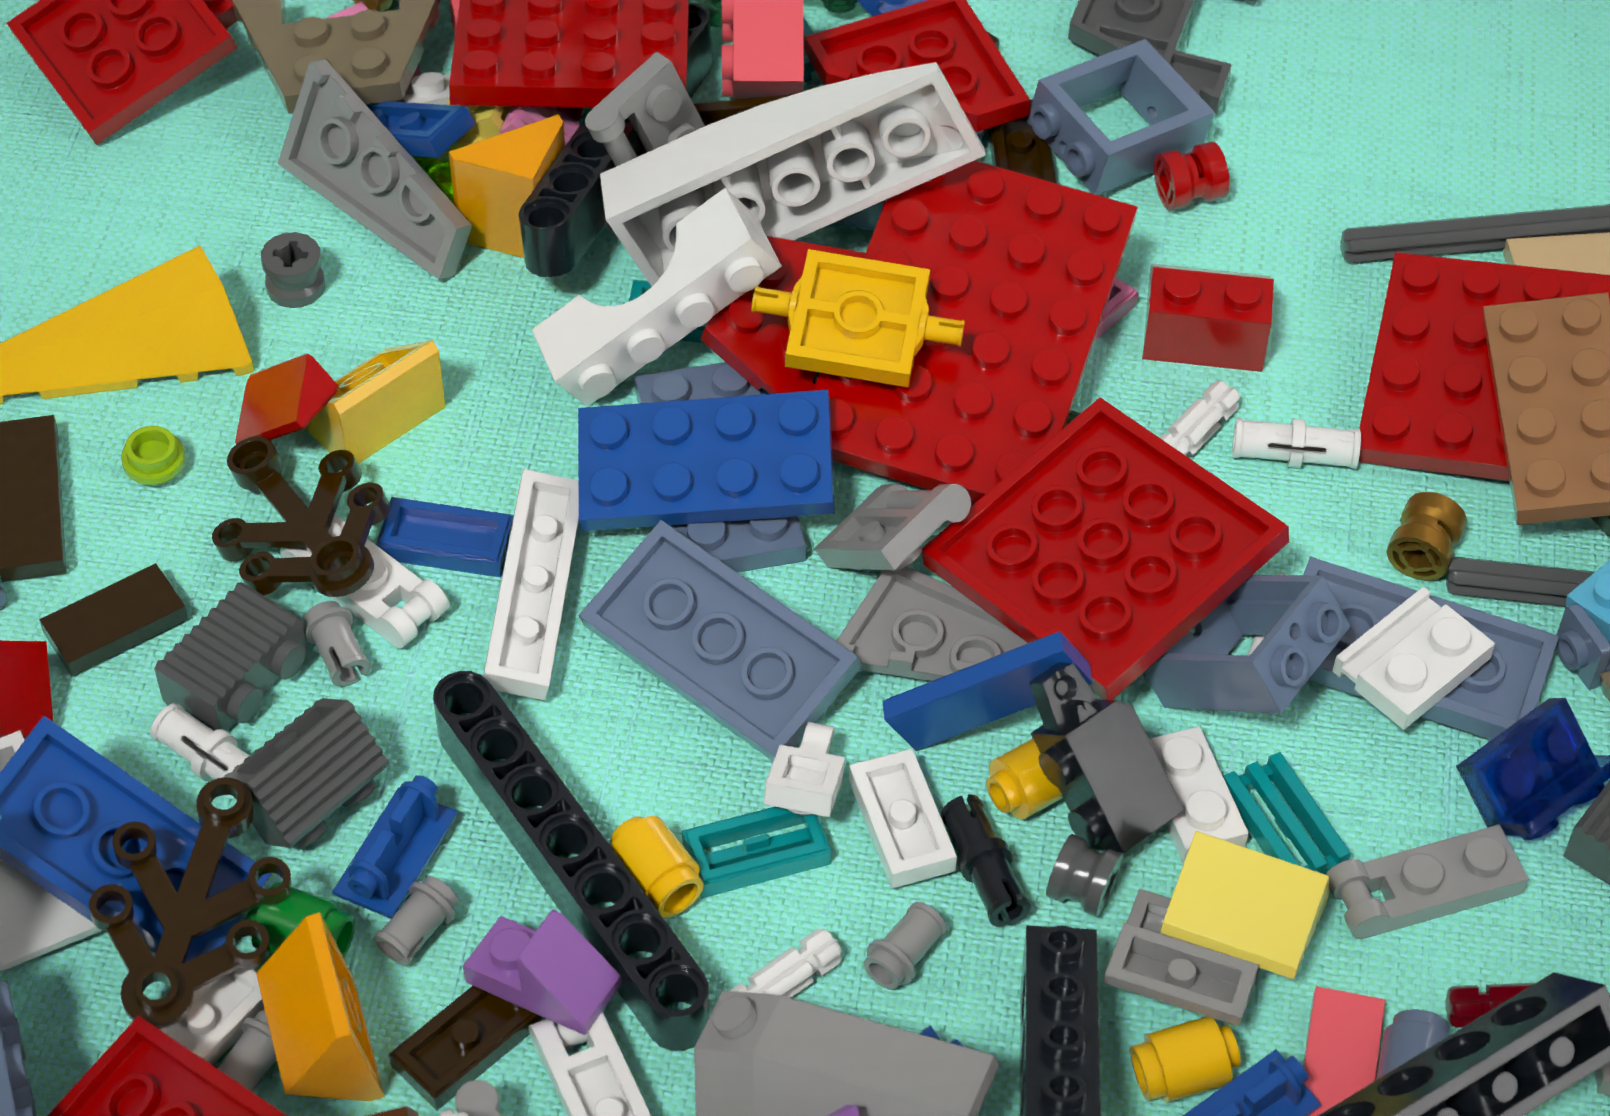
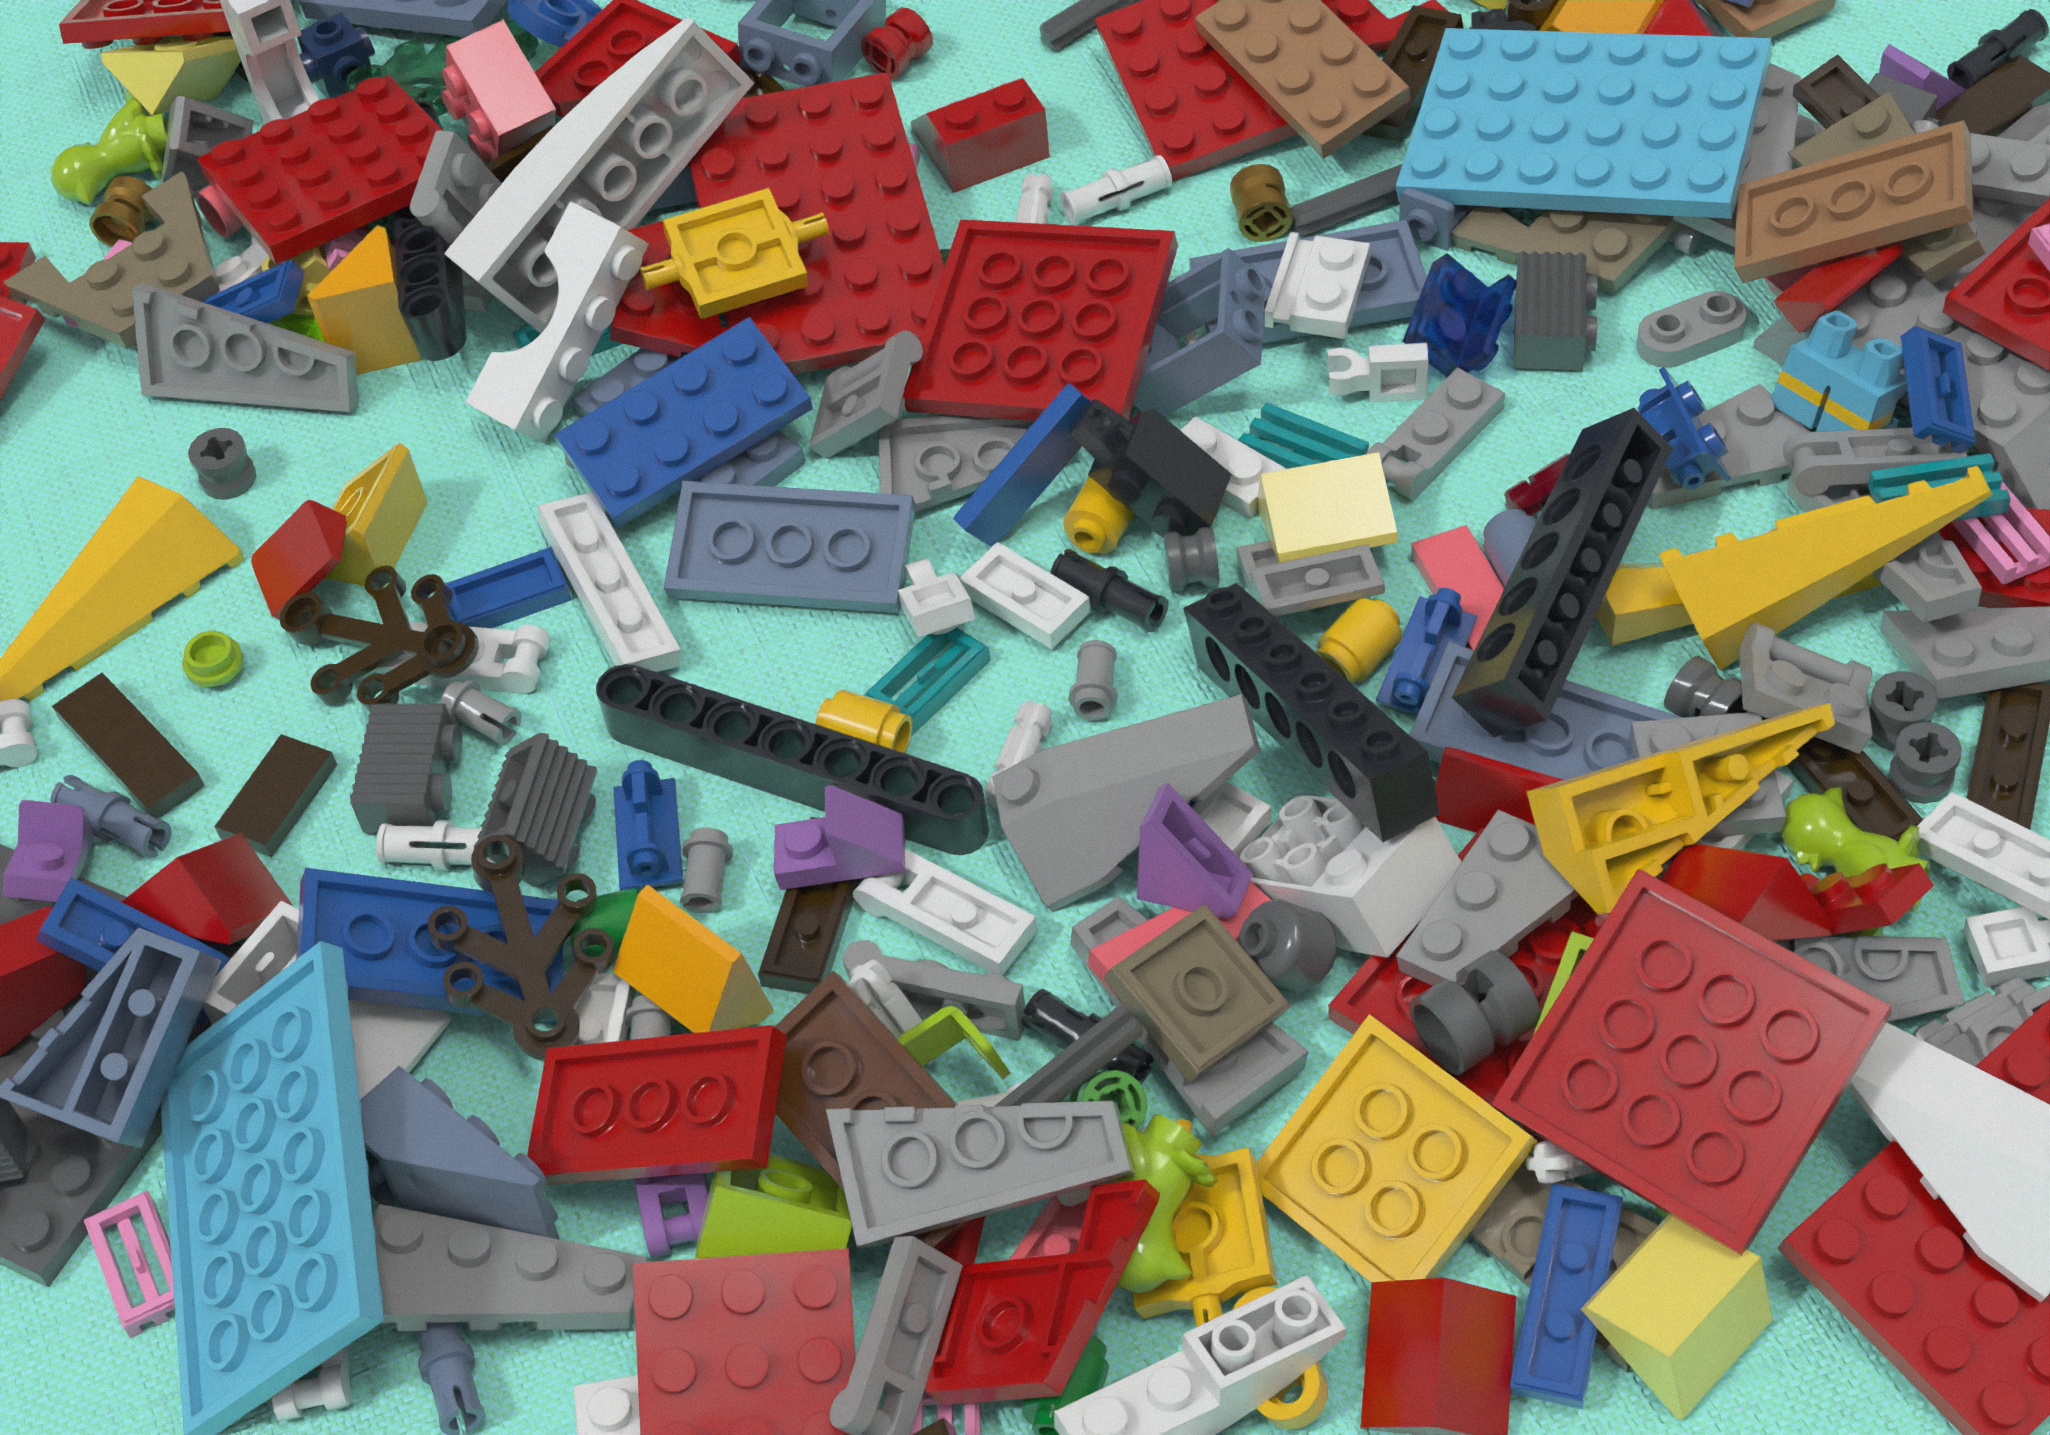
camera: 25 degrees left, 0 degrees up
none -> white plate [1327,343,1428,402]

